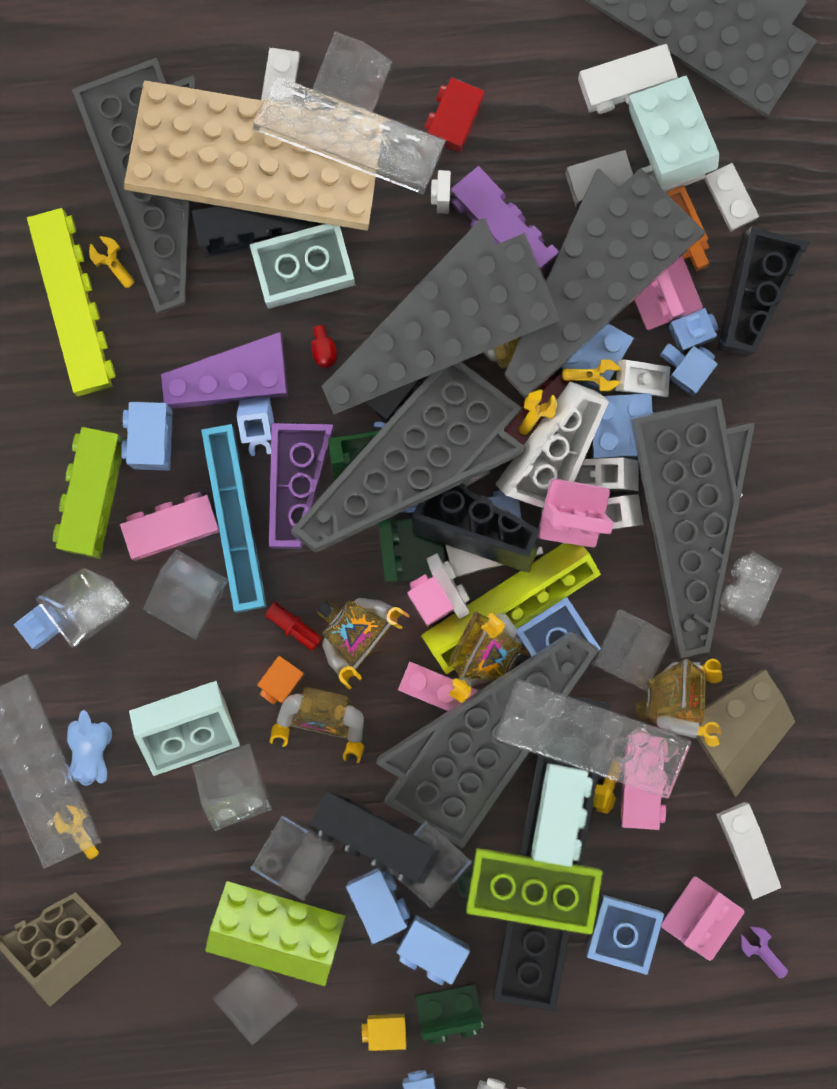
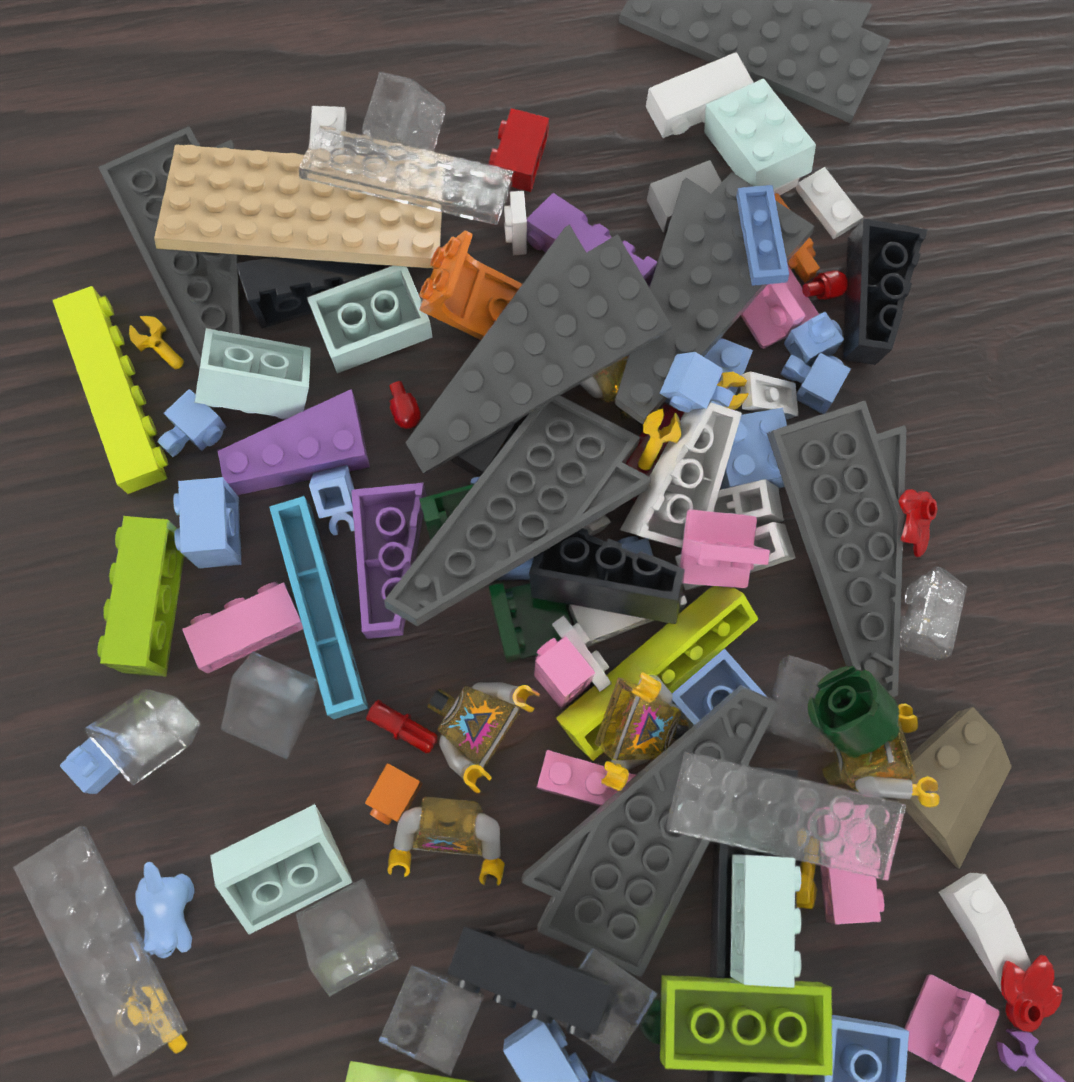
camera: 15 degrees left, 10 degrees down
none -> light blue brick [157,389,226,457]
none -> light aqua slope [194,328,311,420]
none -> orange bracket [419,230,522,340]
none -> light blue brick [660,352,734,412]
none -> medium blue plate [736,185,789,286]
none -> red cylinder [802,270,848,300]
none -> dark green brick [808,666,900,758]
none -> red plate [898,489,937,557]
none -> red plate [1001,955,1062,1032]

